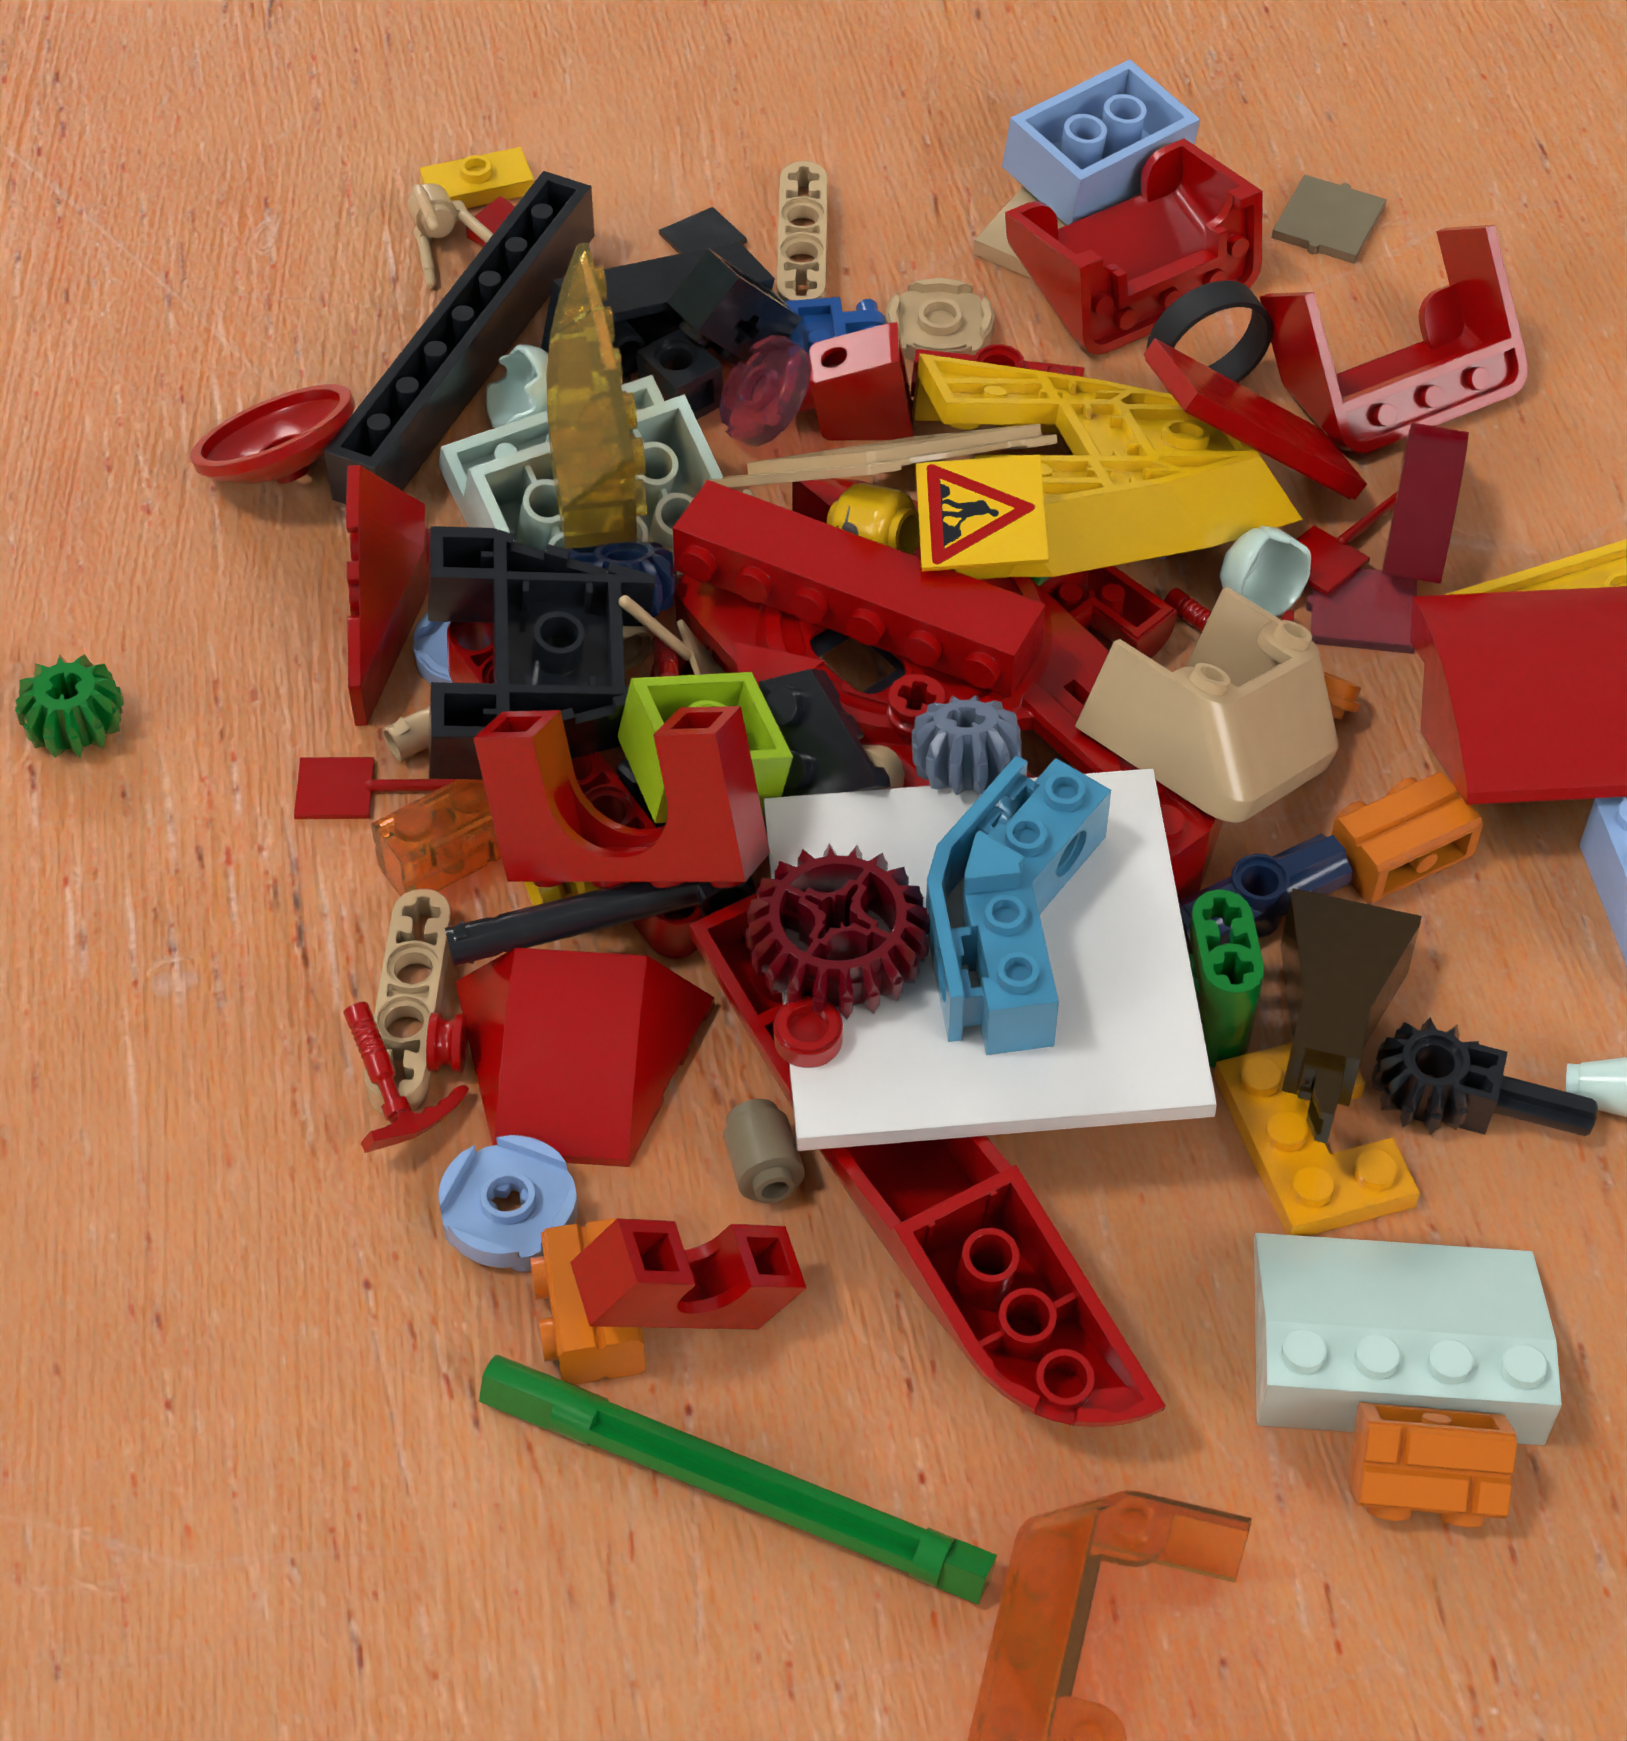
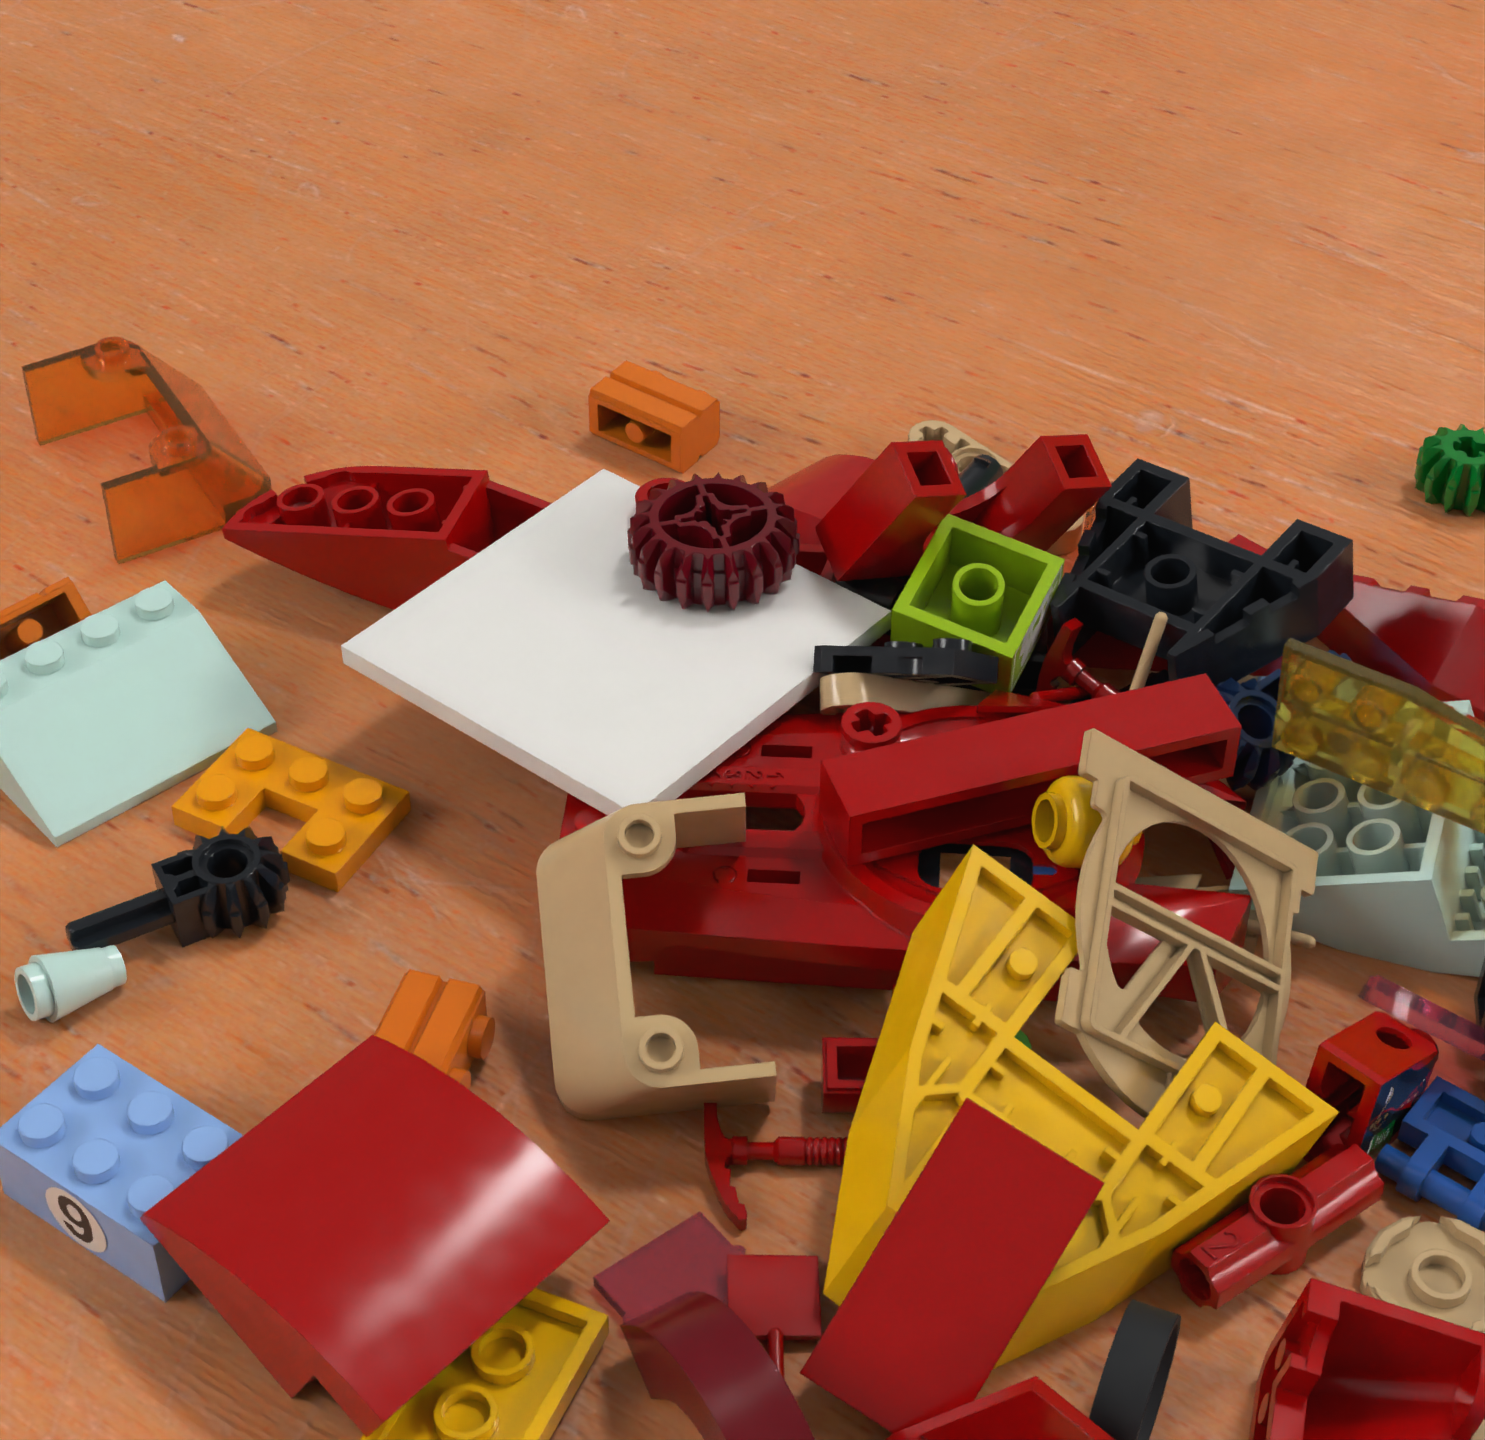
camera: 135 degrees right, 10 degrees down
red piece [343,1002,469,1153] -> none
light blue plate [438,1135,578,1272] -> none
green piece [479,1355,997,1605] -> none
red arch [570,1218,807,1330] -> none
sand blue gear [912,695,1022,795] -> none
yellow piece [915,454,1049,579] -> none
dark azure brick [926,755,1111,1055] -> none
dark blue piece [1178,834,1353,955] -> none
green connector [1189,890,1264,1068] -> none
light aqua hair [1220,525,1311,617] -> none
dark brown piece [1280,888,1422,1144] -> none
orange plate [1323,671,1361,720] -> none

